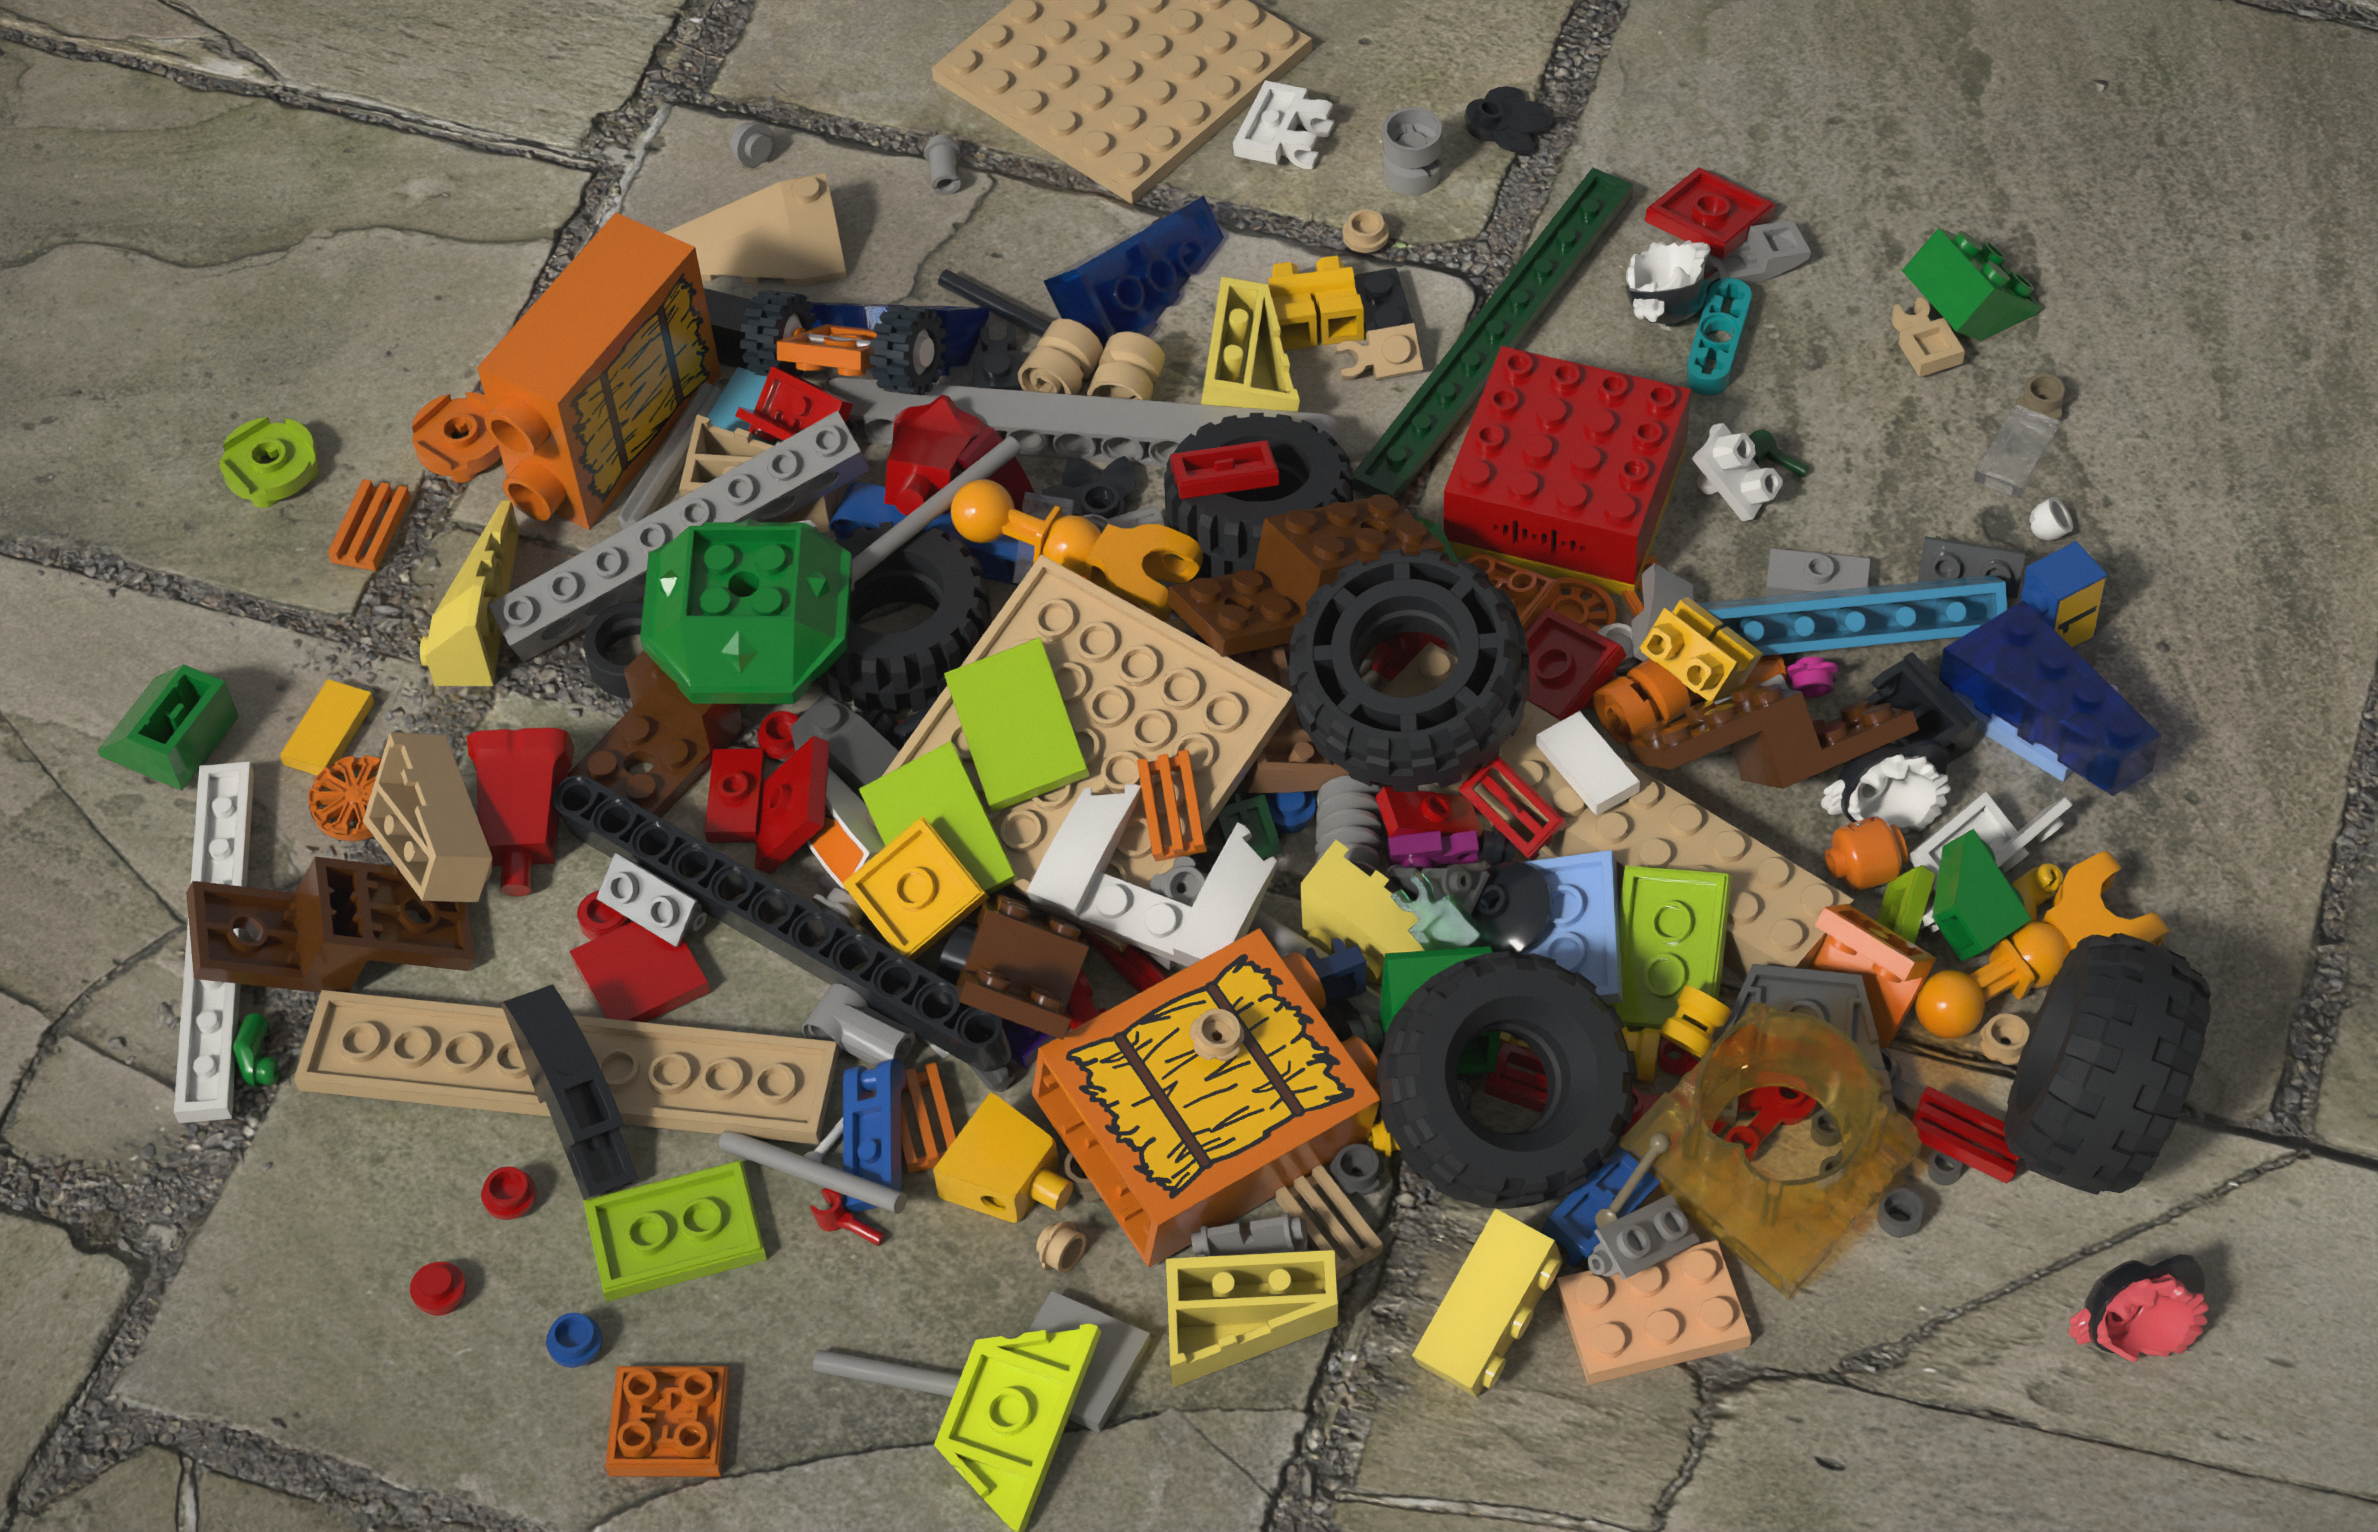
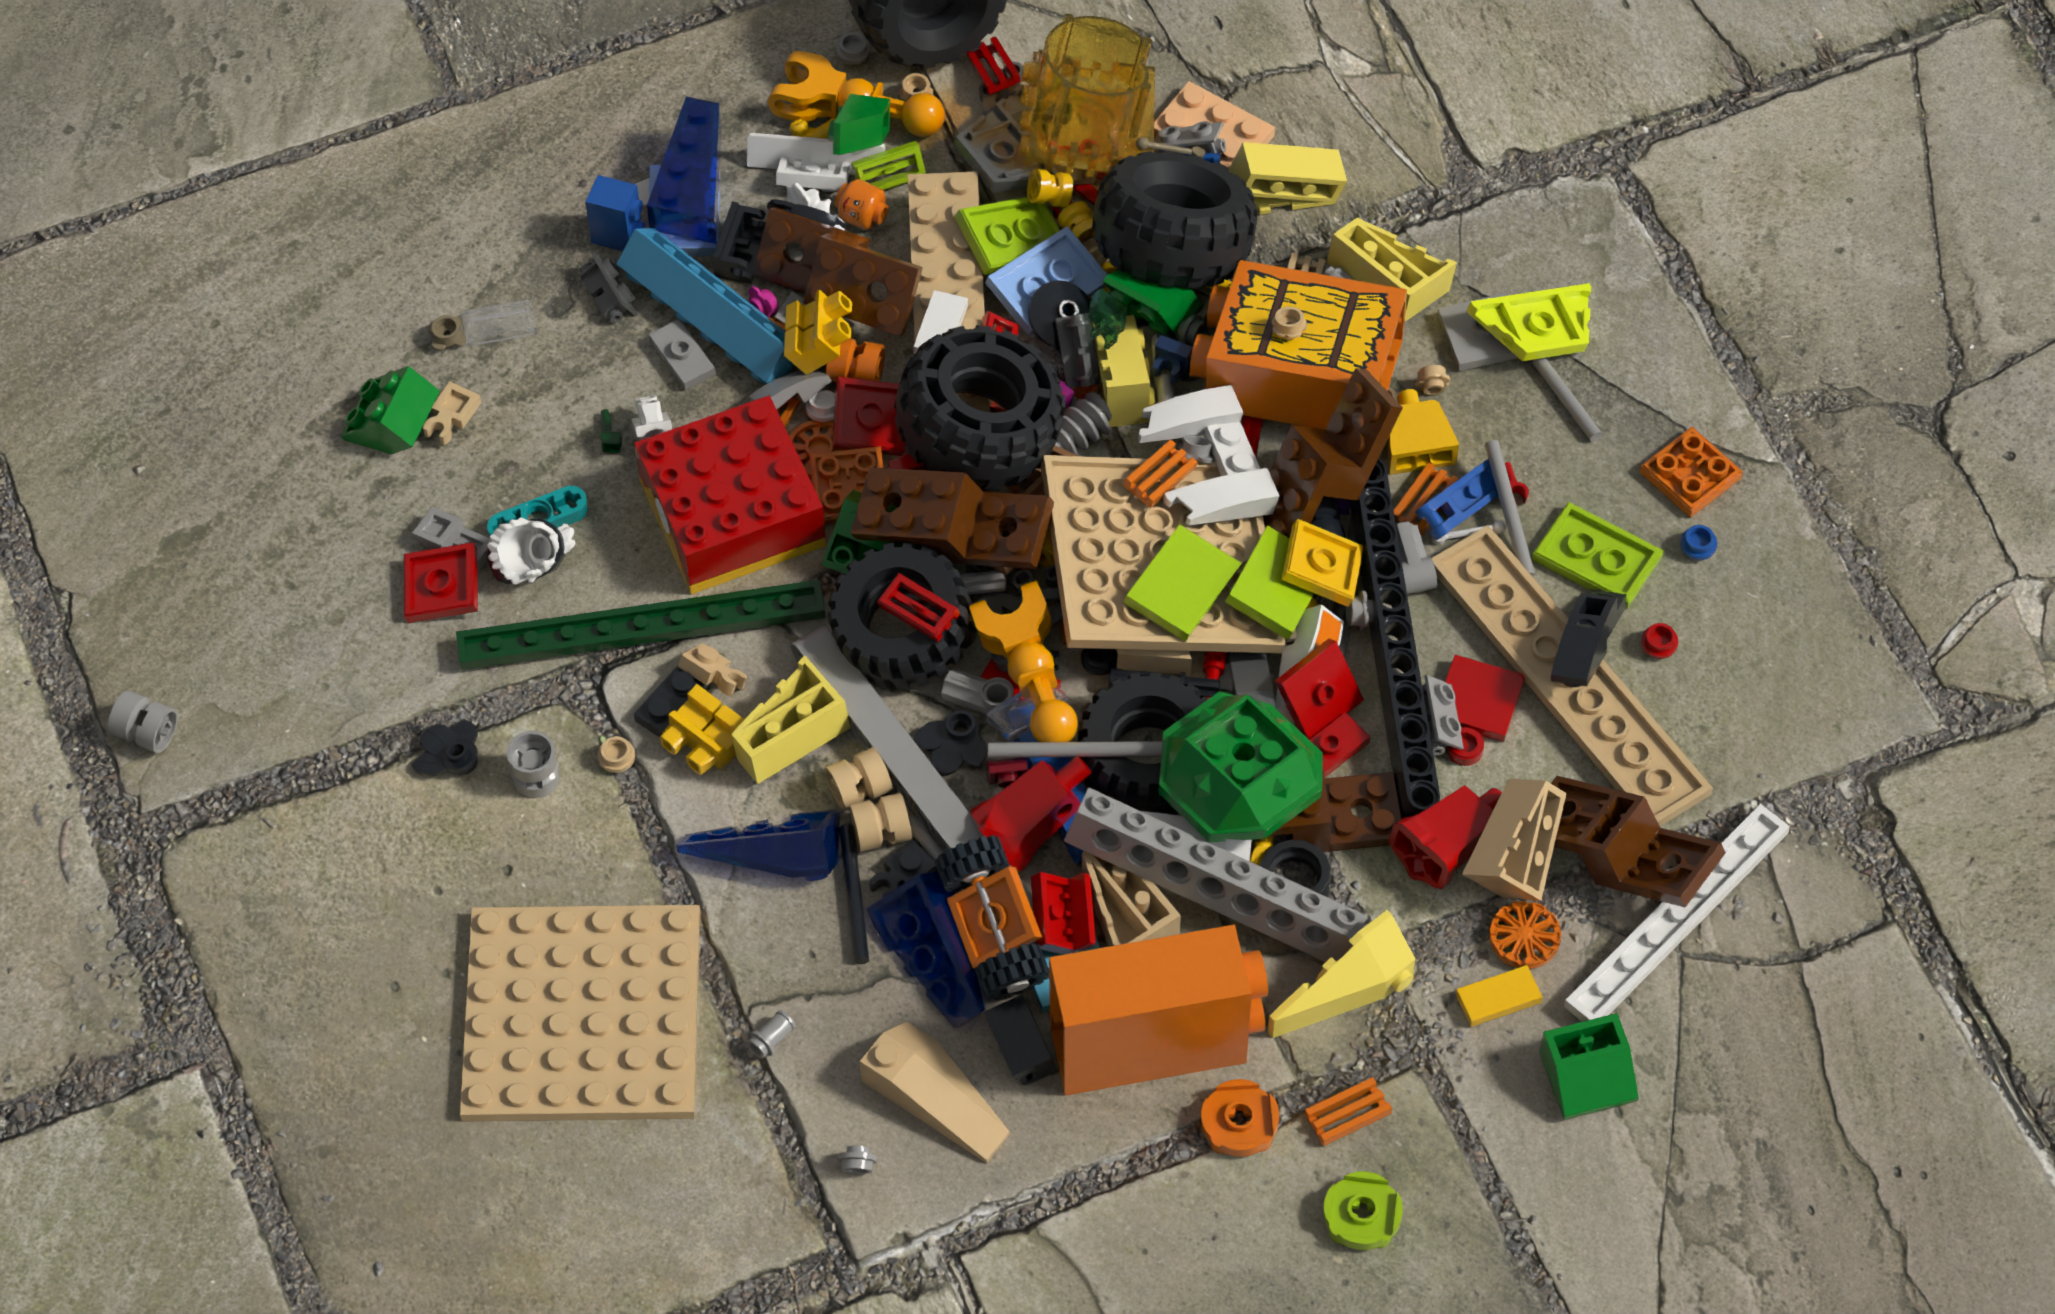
camera: 135 degrees left, 5 degrees up
green arm [233,1013,279,1088] -> none
red plate [410,1261,466,1316] -> none
white plate [1233,80,1335,169] -> none
orange bracket [1809,904,1937,1049] -> none
white hinge [2029,497,2073,541] -> none

